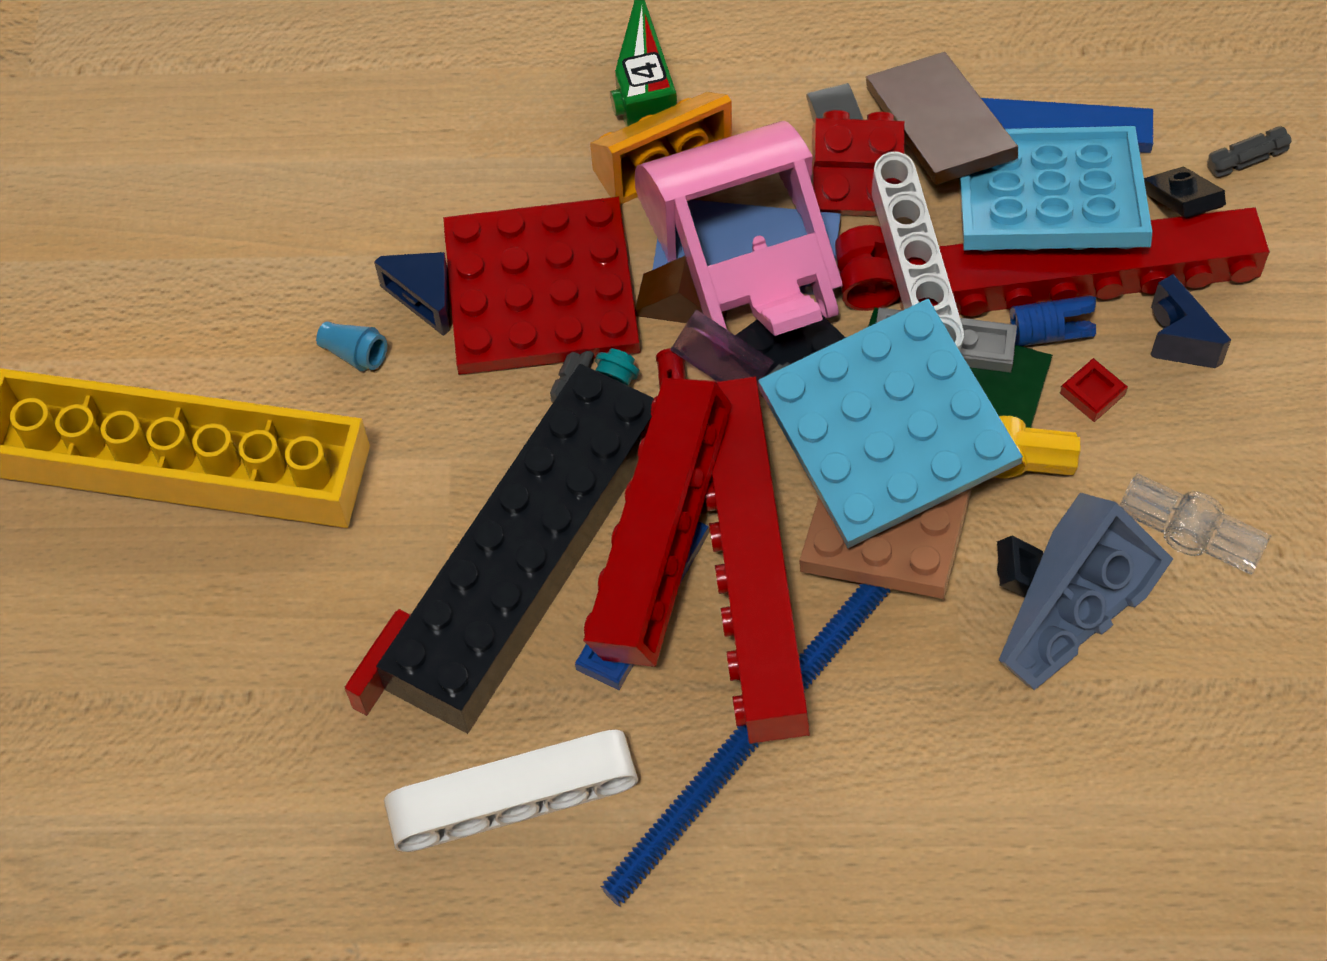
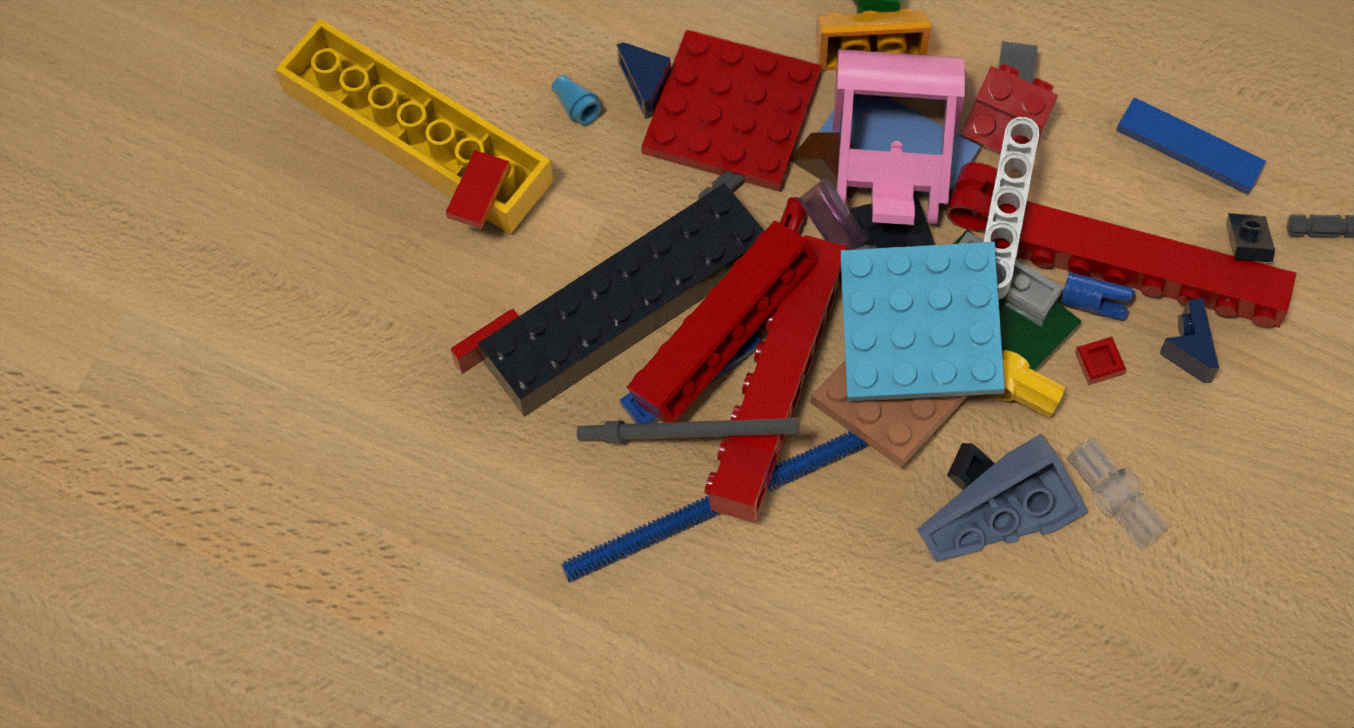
camera: 25 degrees right, 5 degrees up
white beam [384,730,638,852] -> none
teal plate [595,348,640,386] -> none
tile [866,52,1018,185] -> none
medium azure plate [959,126,1152,252] -> none
none -> red tile [446,150,510,229]
none -> dark grey bar [577,418,799,444]

